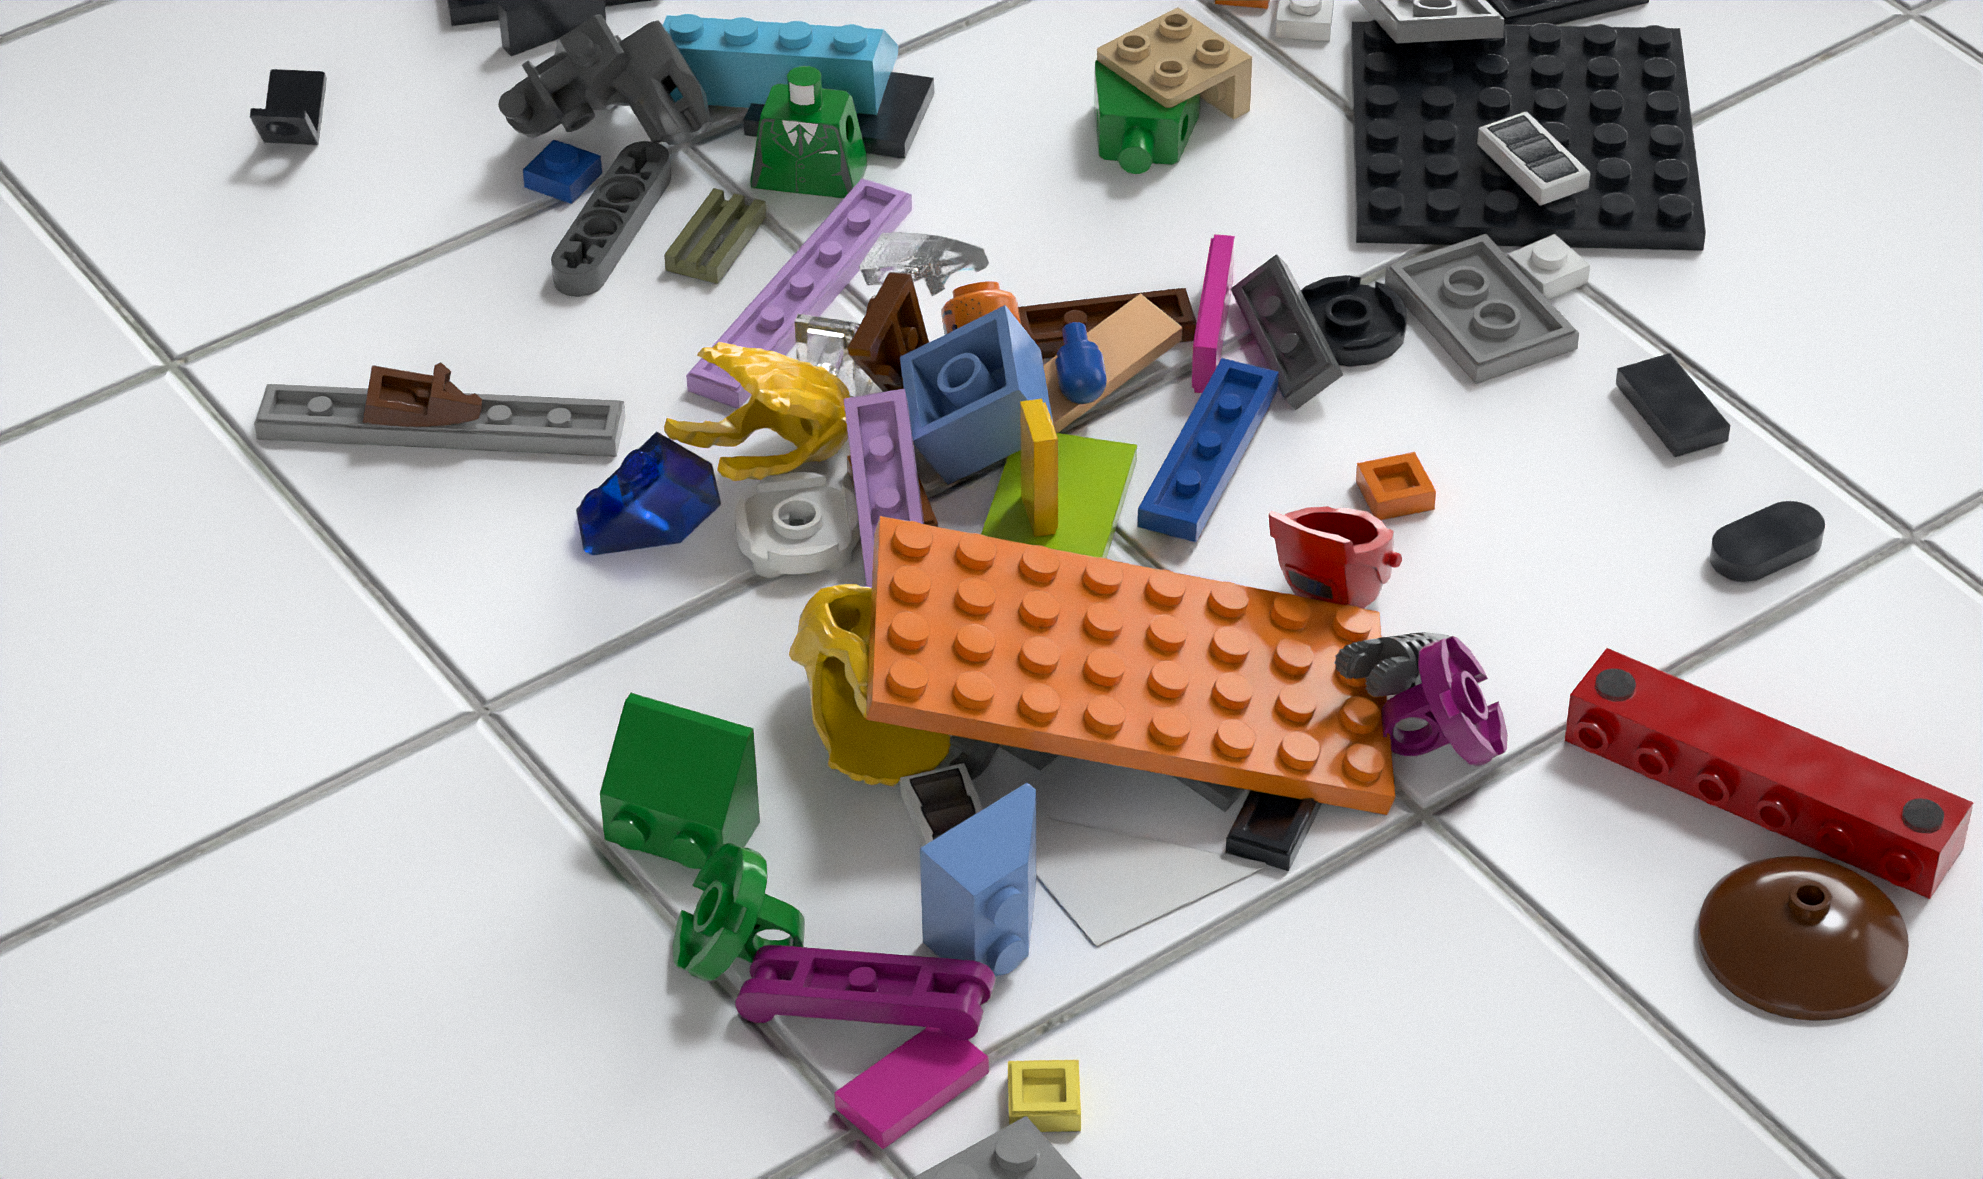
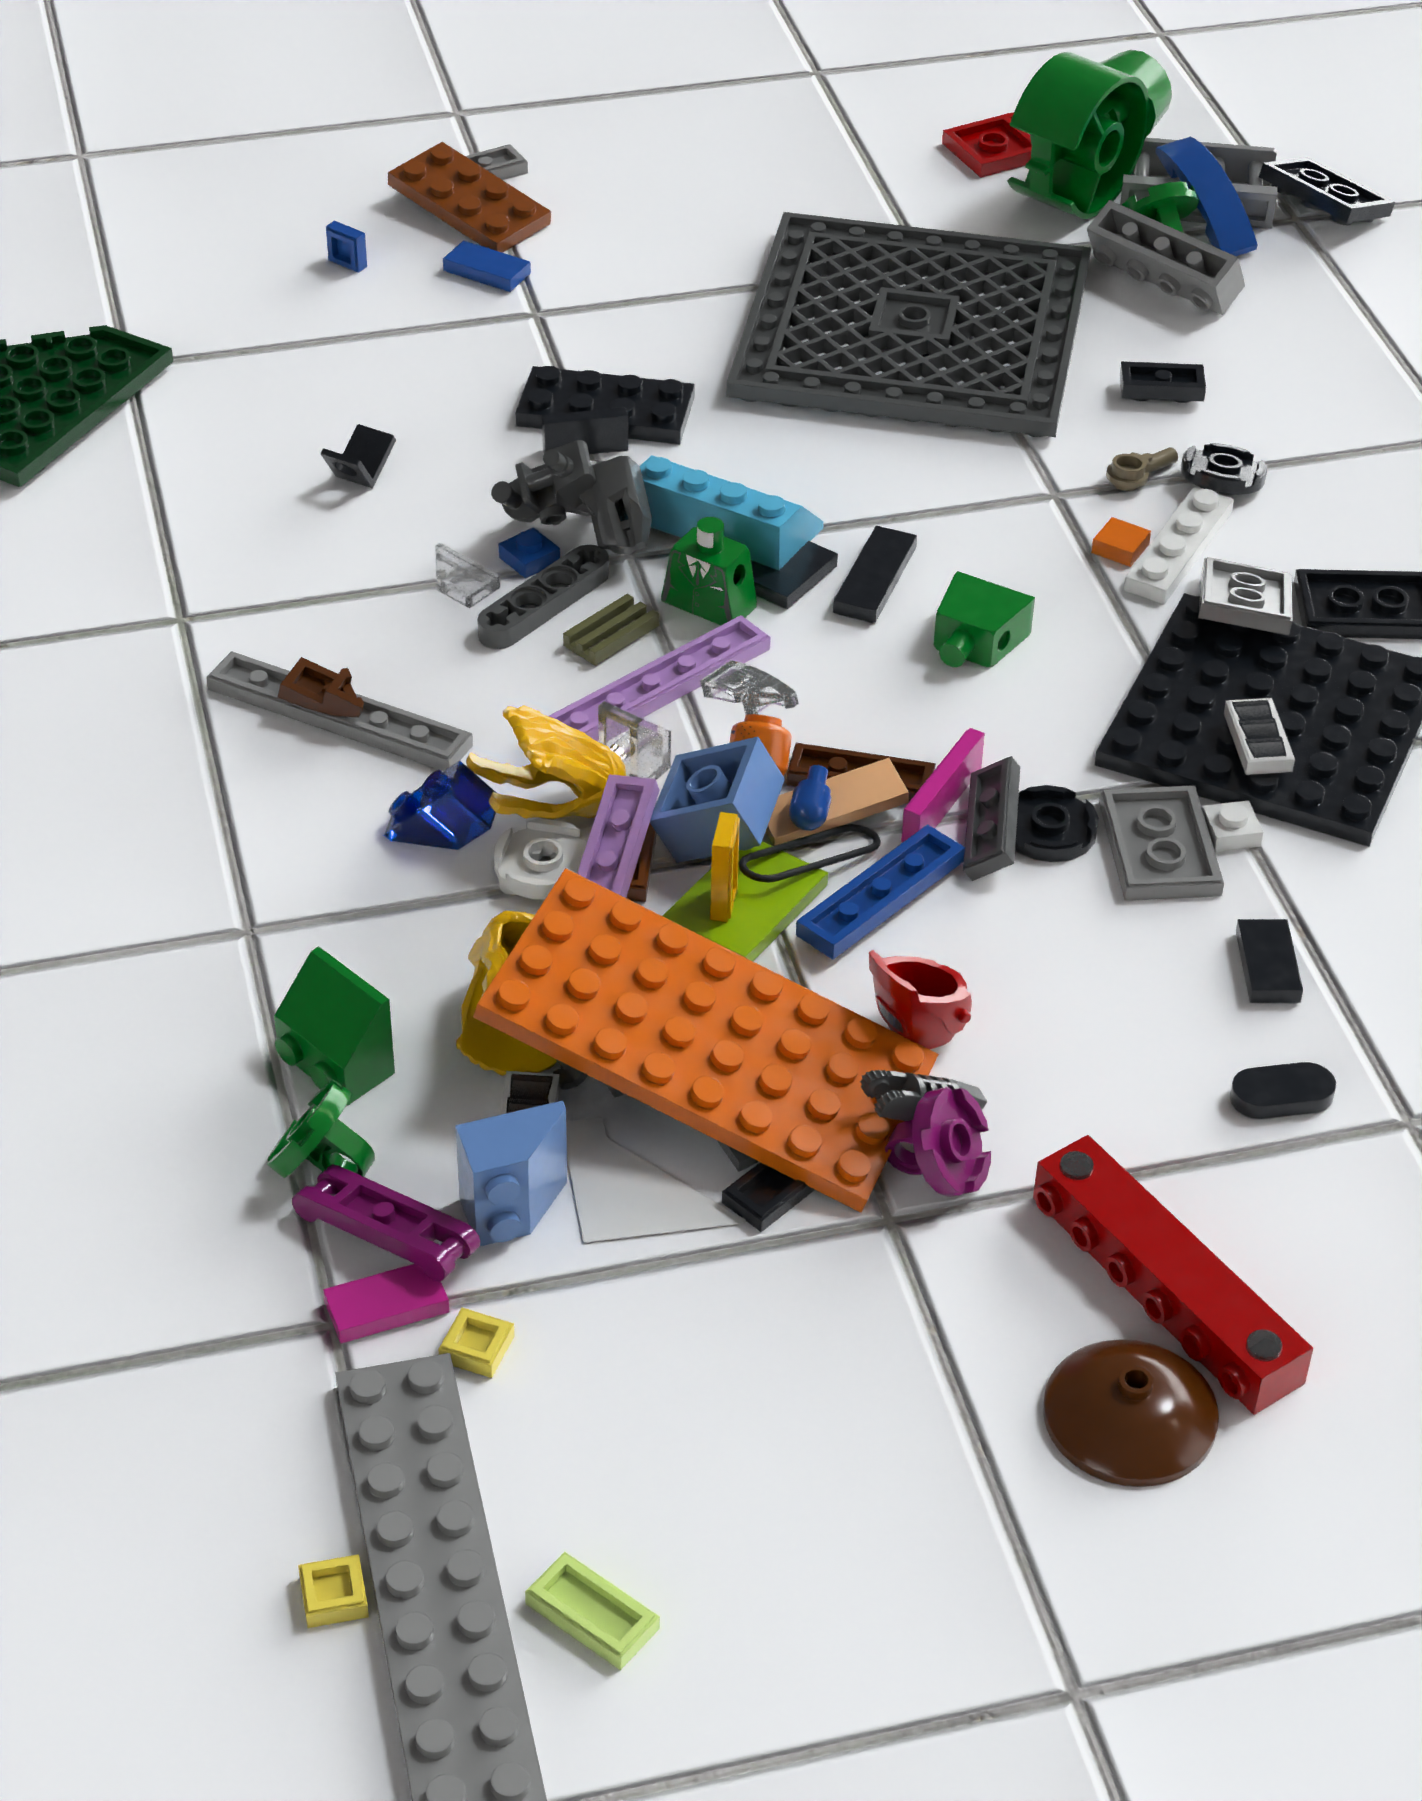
camera: 20 degrees right, 0 degrees up
reddish brown wing [847,272,929,392] -> none
tan bracket [1097,7,1252,120] -> none
orange tile [1356,452,1436,520] -> none
none -> clear tile [435,543,500,608]
none -> black piece [739,824,881,883]
none -> black tile [833,526,917,623]

